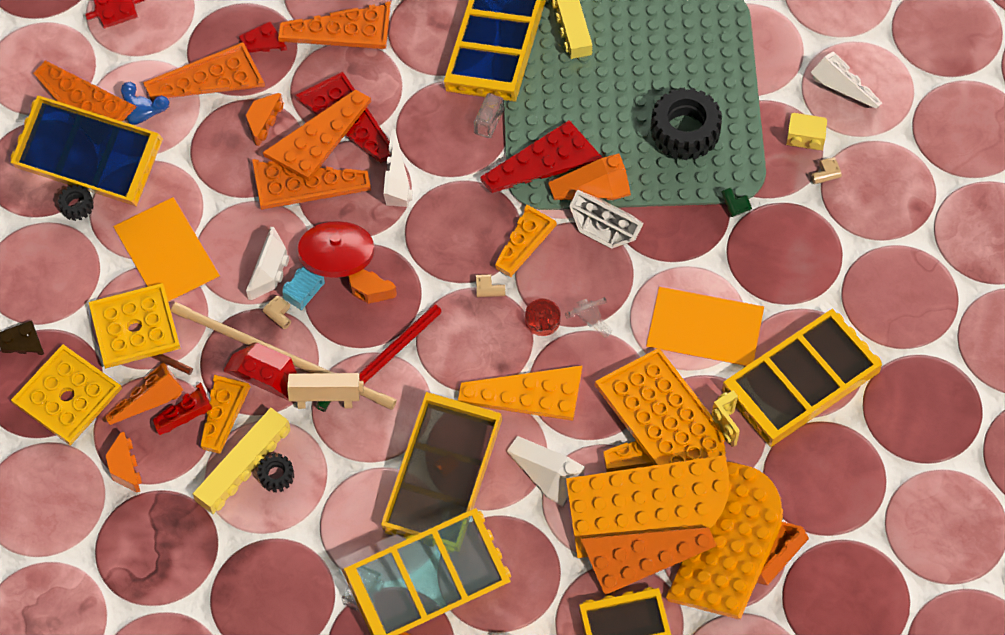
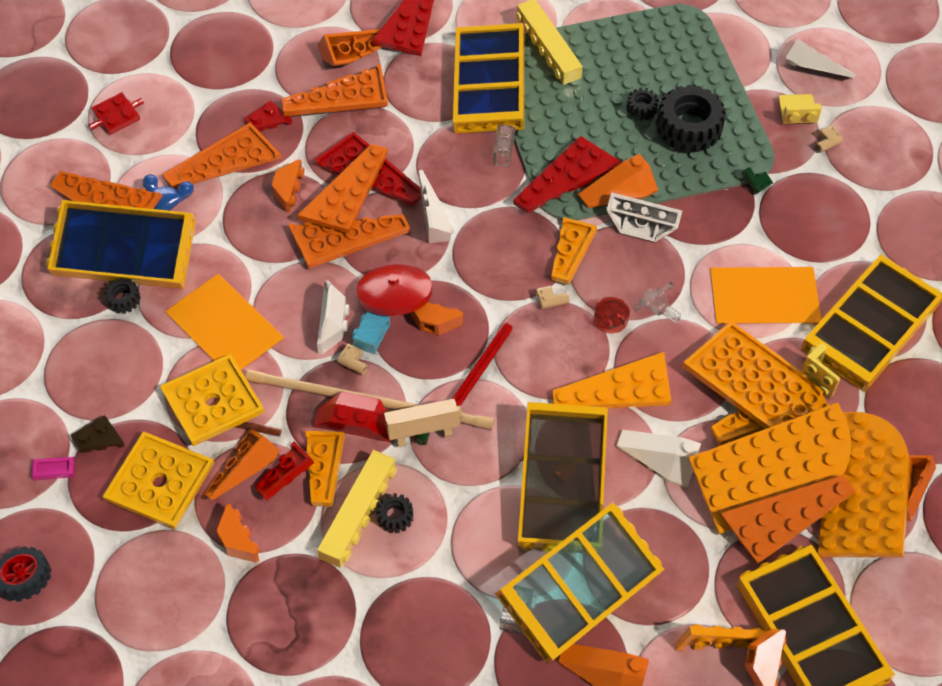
camera: 15 degrees left, 5 degrees down
none -> black tyre [626,88,659,121]

